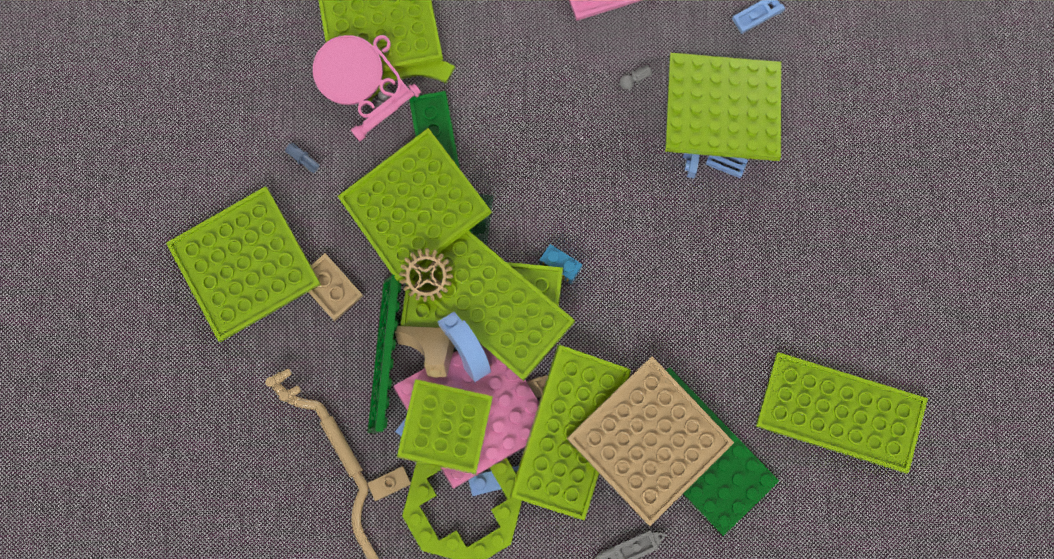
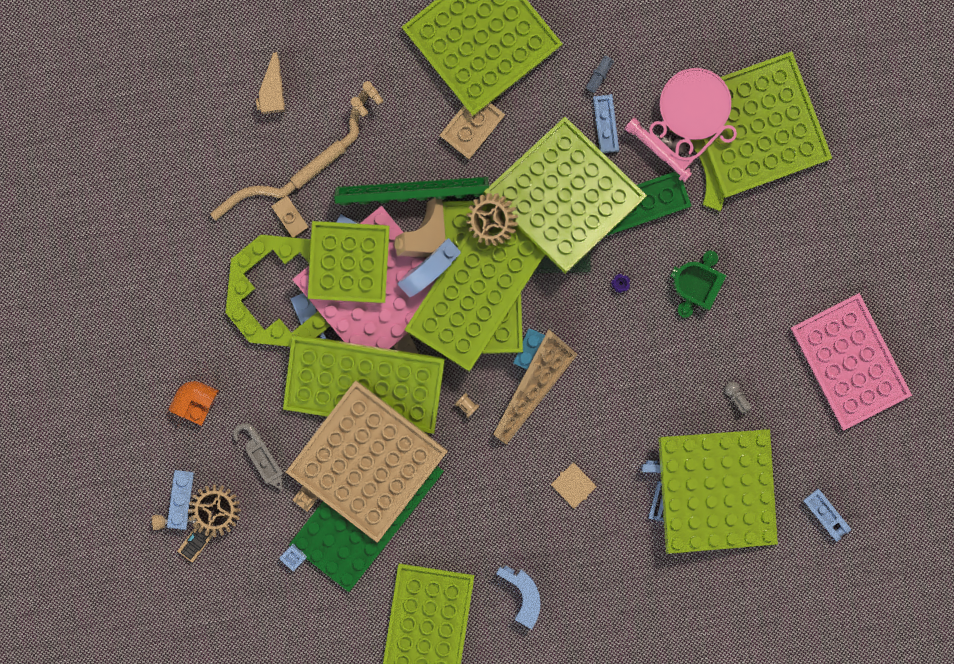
camera: 85 degrees right, 10 degrees up
none -> tan slope [256,52,285,114]
none -> light blue plate [279,544,307,571]
none -> tan tile [293,486,319,512]
none -> tan bush [454,393,479,418]
none -> tan wing [494,329,578,445]
none -> light blue arch [496,565,540,629]
none -> tan piece [551,463,597,508]
none -> light blue tile [593,94,619,154]
none -> dark purple plate [611,274,630,293]
none -> green piece [670,251,727,318]

